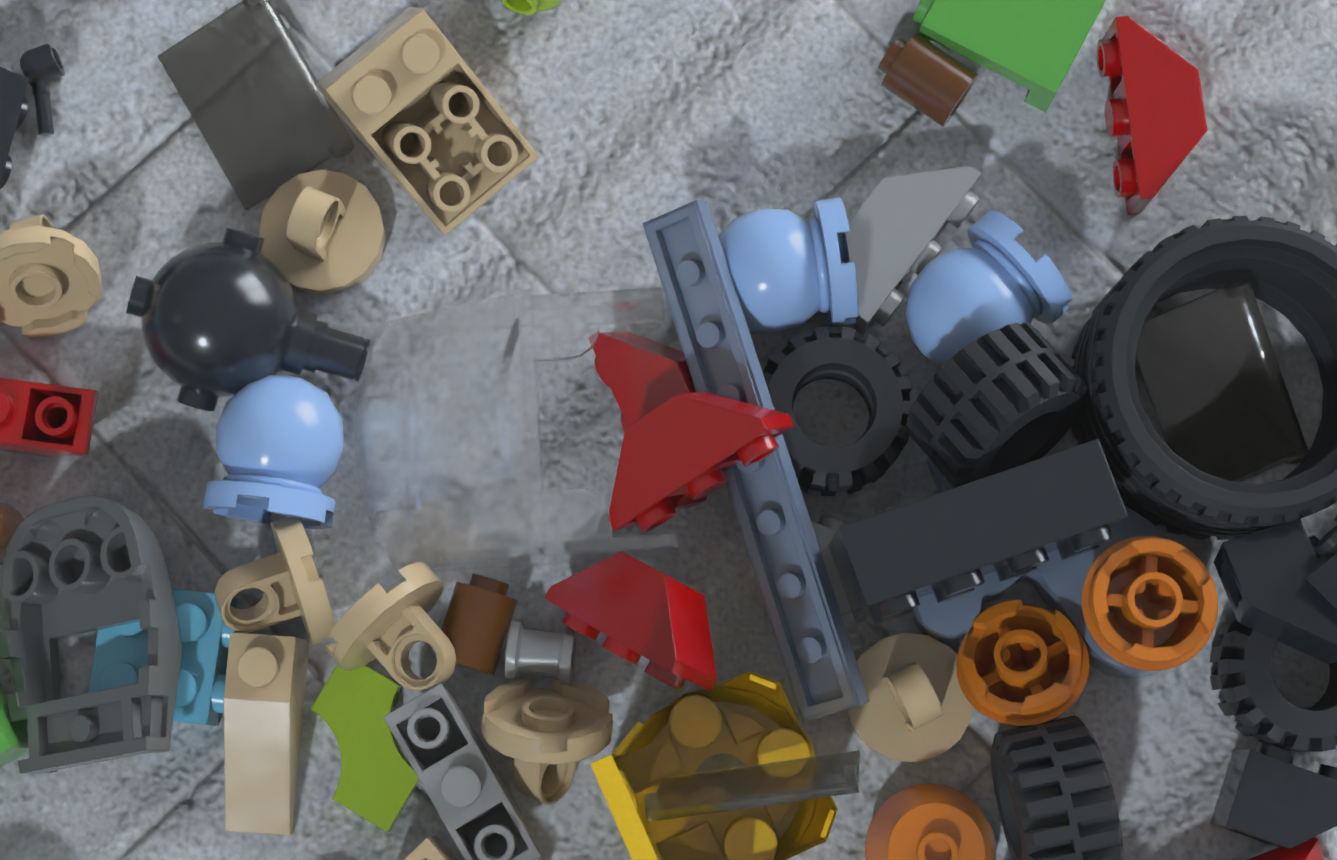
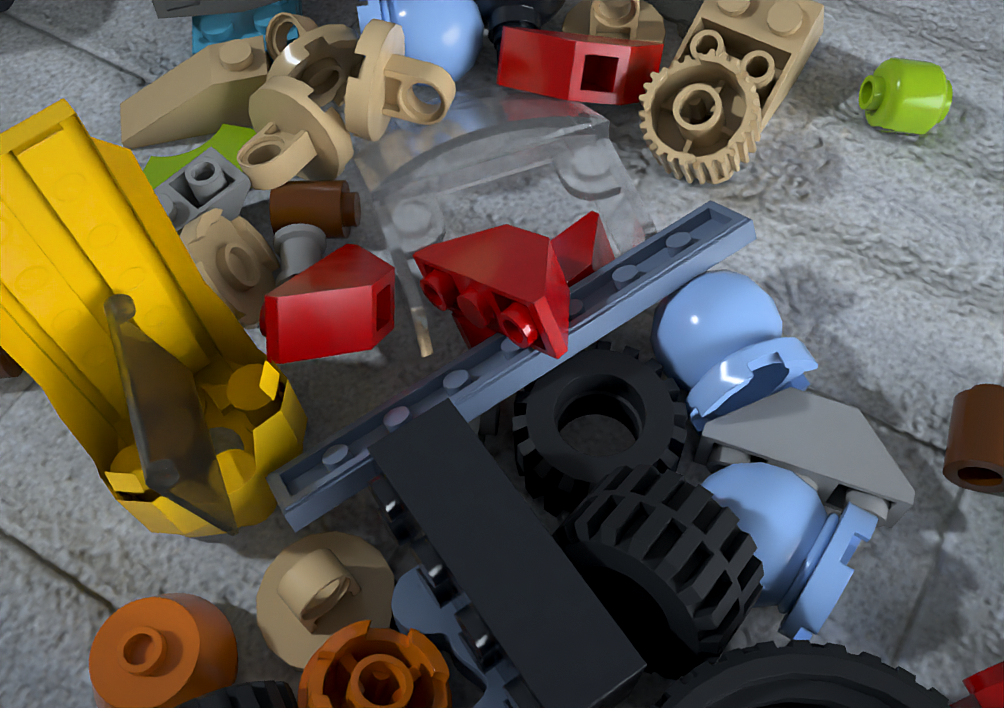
camera: 75 degrees right, 20 degrees down
none -> tan tile [344,18,456,142]
none -> red slope [496,26,664,106]
none -> tan brick [639,49,762,185]

